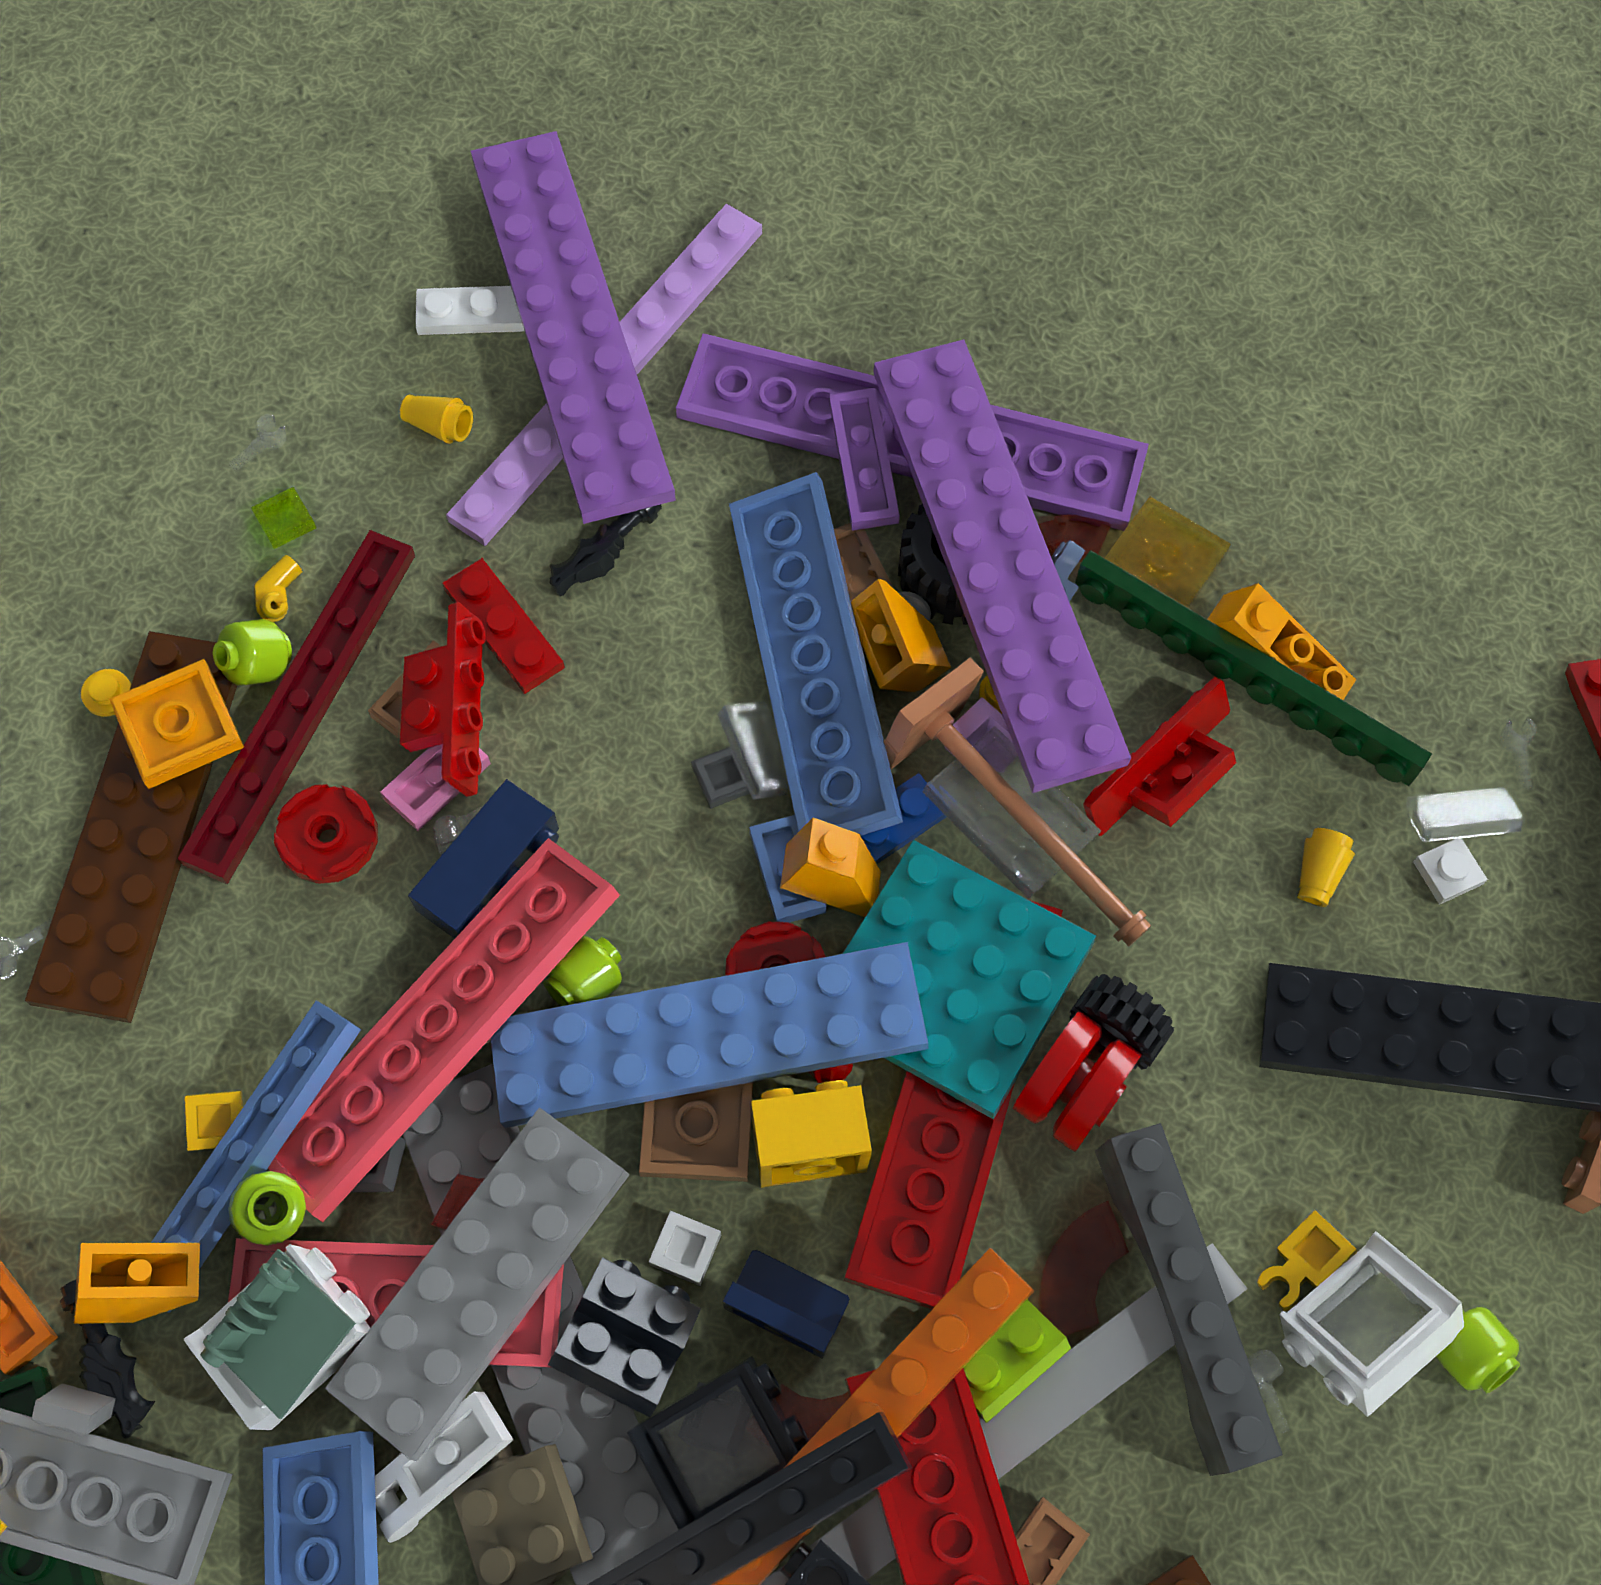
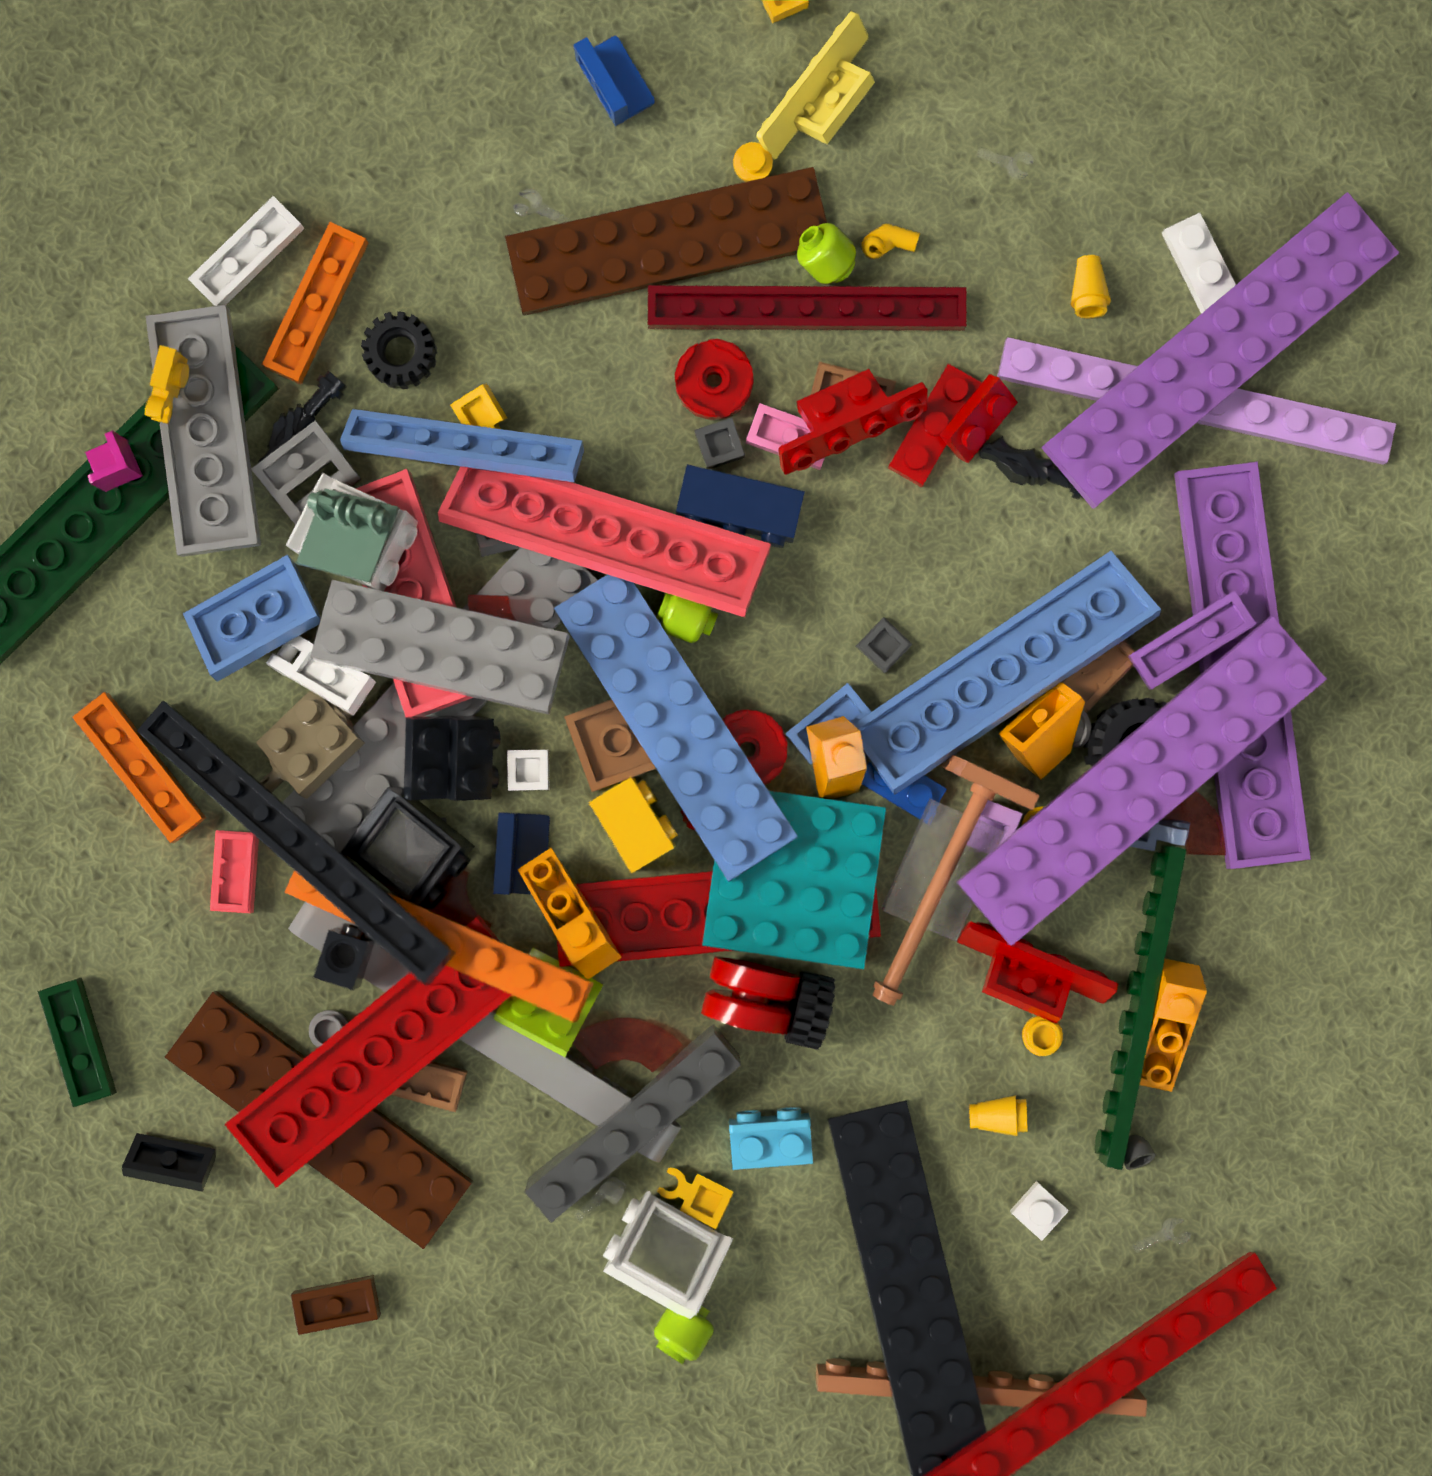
camera: 70 degrees right, 20 degrees up
light grey tile [31,1383,116,1437] -> none
light orange slope [74,1243,200,1324] -> none
light orange plate [109,659,244,789] -> none
lime head [228,1171,306,1246] -> none
clear neon green tile [251,487,317,549] -> none
clear hand [433,804,485,854] -> none
clear tile [717,701,790,800] -> none
clear yellow plate [1105,496,1231,608] -> none
clear tile [1406,787,1524,842] -> none
none -> light grey plate [251,420,361,525]
none -> black tyre [361,311,437,389]
none -> light orange slope [517,848,622,980]
none -> dark grey plate [694,418,745,469]
none -> medium azure bracket [729,1107,813,1170]
none -> light yellow bracket [756,11,875,160]
none -> red plate [939,374,1018,463]
none -> yellow plate [1022,1016,1063,1056]
none -> dark grey hinge [1124,1135,1156,1170]

